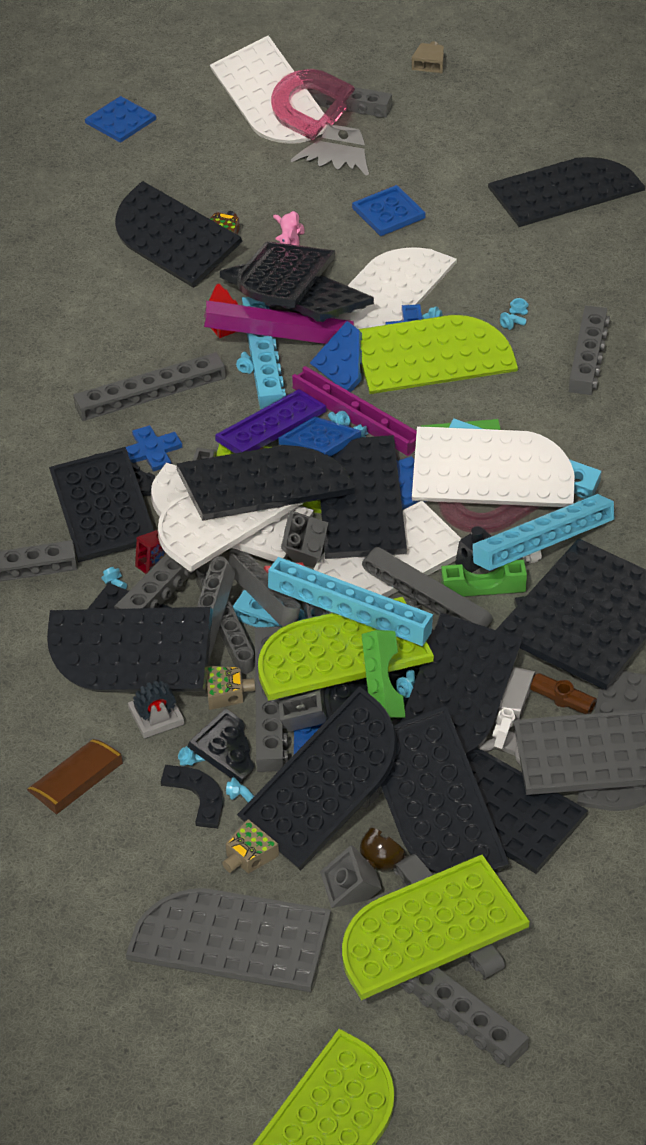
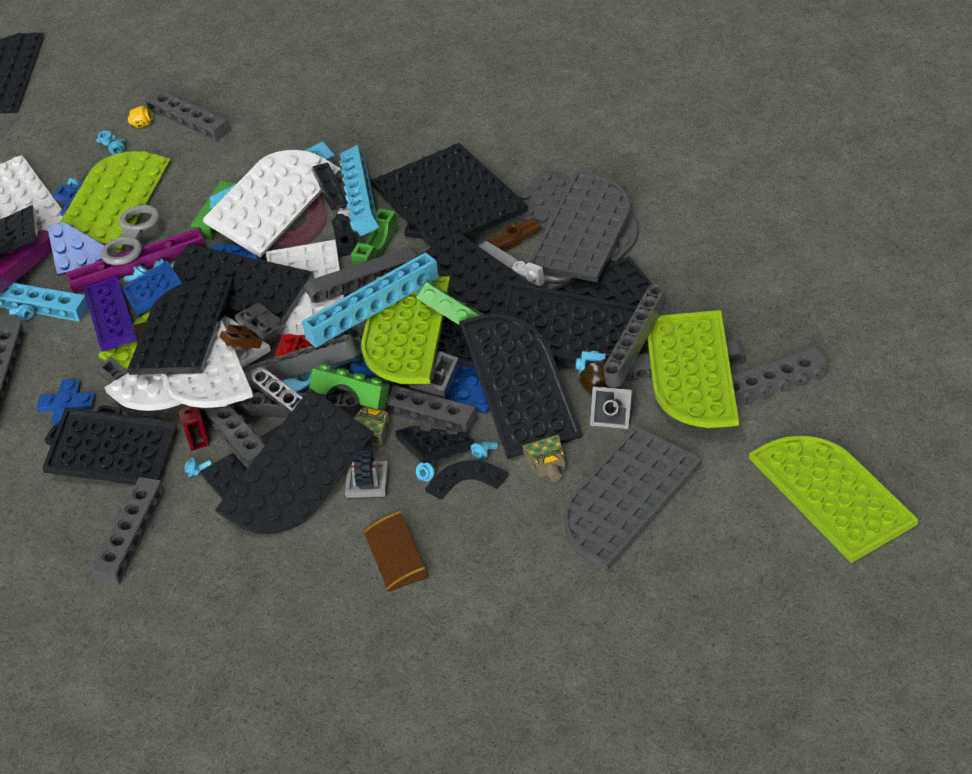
camera: 60 degrees left, 0 degrees up
none -> light grey bar [101,205,160,265]
none -> yellow head [128,105,153,128]
none -> reddish brown plate [219,324,262,350]
none -> bright green arch [309,364,389,409]
none -> black plate [312,162,348,211]
none -> medium azure bracket [575,351,605,376]
none -> dark grey beam [603,284,666,388]

